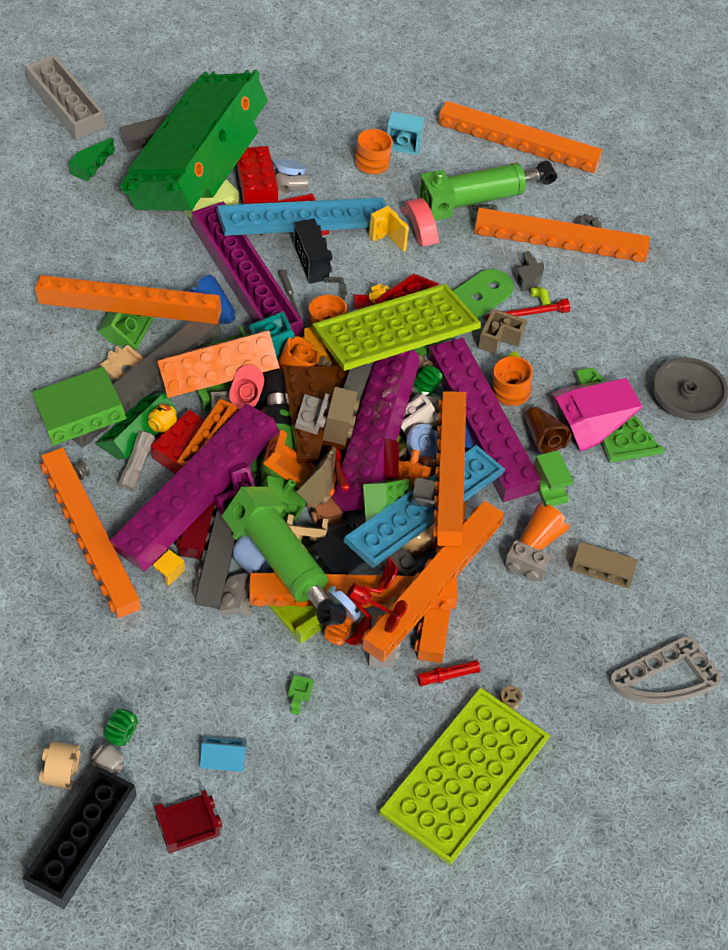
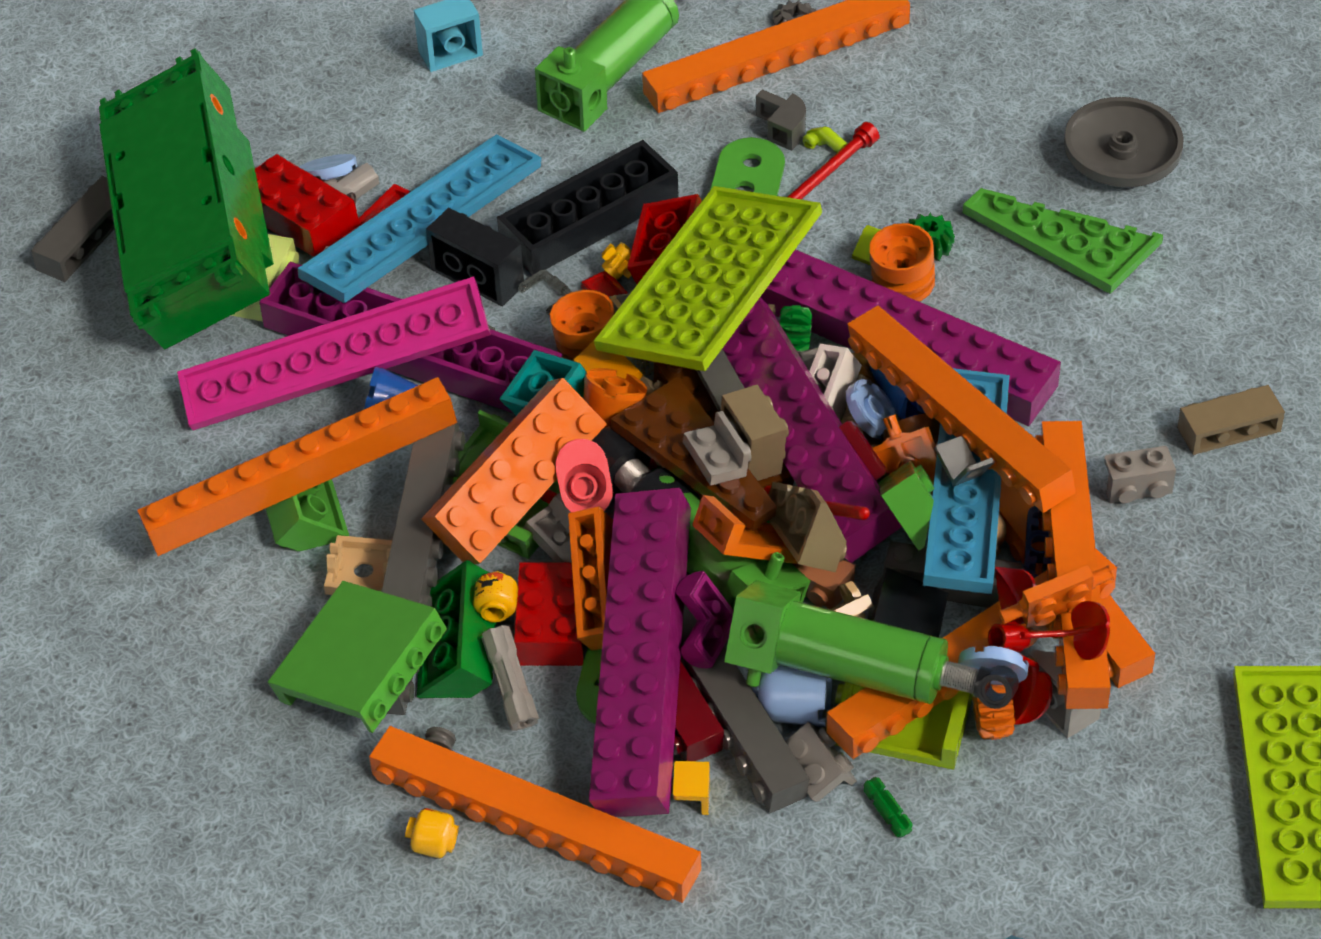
camera: 30 degrees left, 5 degrees down
green slope [68,137,115,181] -> none
bright green plate [288,675,314,715] -> none
orange wheel [355,129,393,174] -> none
yellow bracket [369,206,409,252] -> none
coral arch [400,198,439,246] -> none
red pin [417,659,480,687] -> none
clear smoke piece [470,204,498,222] -> none
dark tan brick [478,309,527,354] -> none
dark tan wheel [500,685,522,711] -> none
orange cone [519,502,570,551] -> none
reddish brown cone [525,406,572,454] -> none
bright green piece [534,450,574,507] -> none
dark pink wedge [551,378,643,452] -> none
none -> dark pink plate [177,276,491,431]
none -> yellow head [405,808,459,859]
none -> black brick [497,140,679,276]
none -> green axle [864,777,913,838]
none -> green gear [908,212,955,261]
none -> orange plate [999,564,1114,628]

